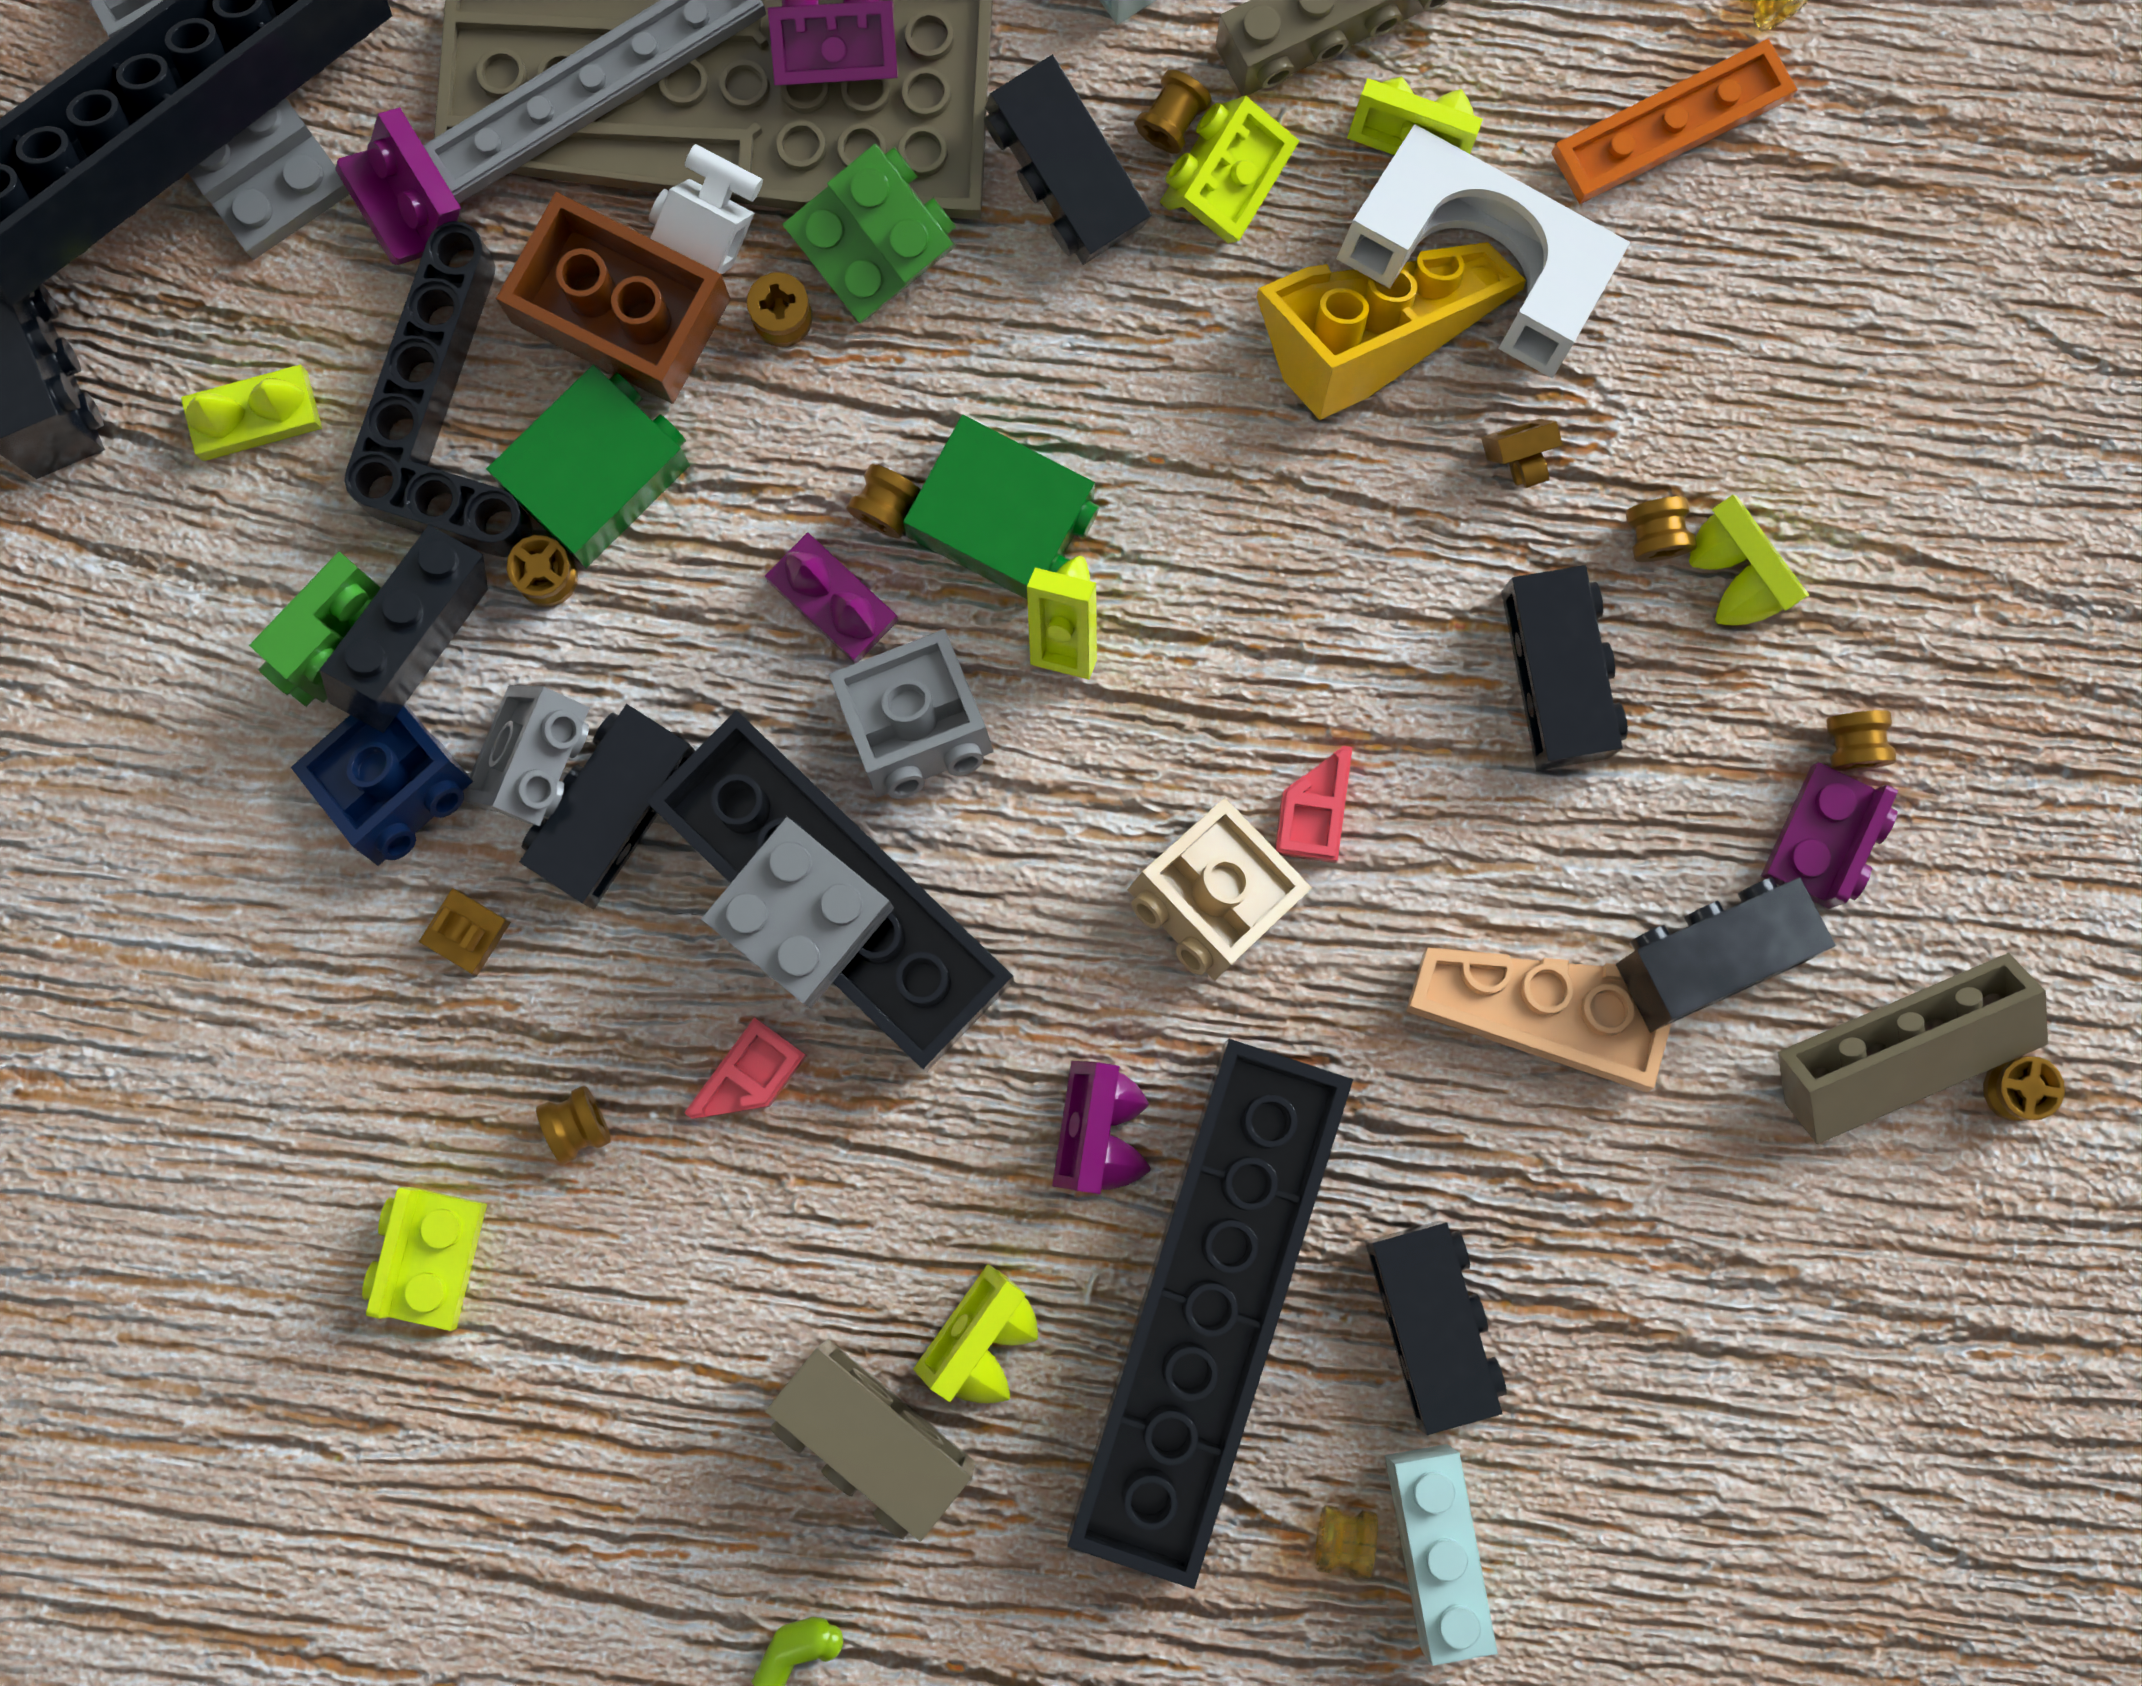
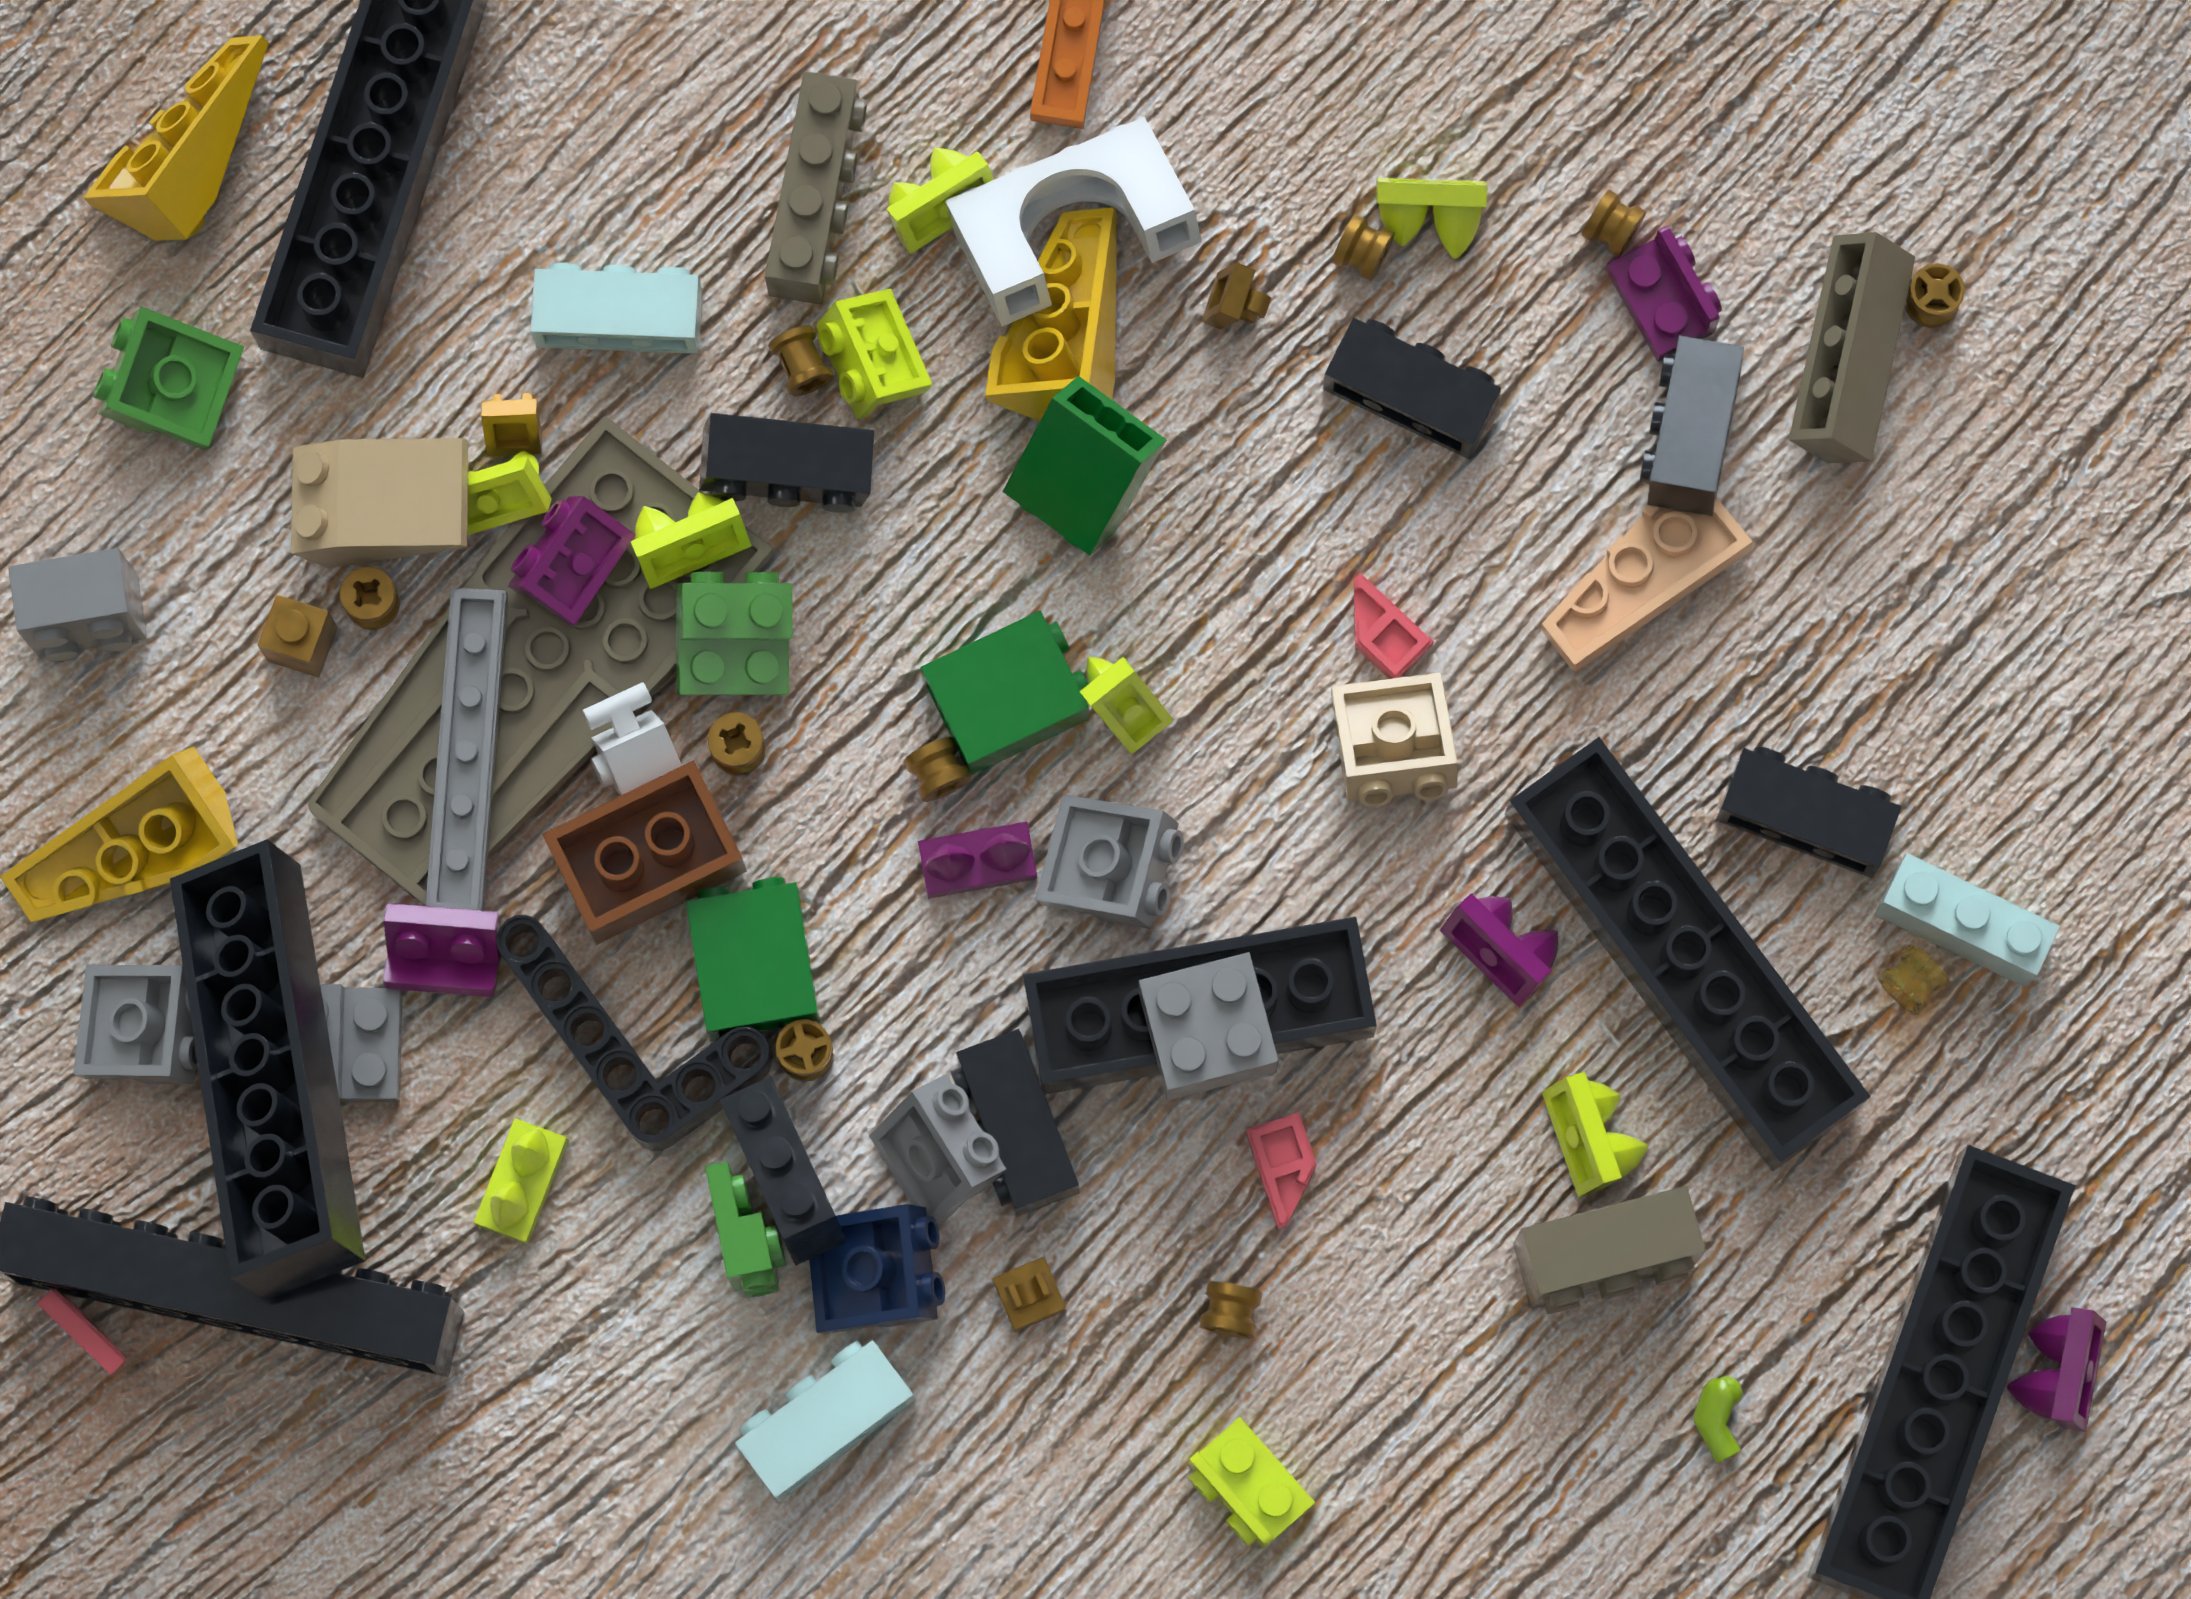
camera: 50 degrees left, 5 degrees down
none -> neon yellow tile [630,492,752,589]
none -> light aqua brick [735,1340,915,1503]
none -> green brick [1002,376,1167,556]

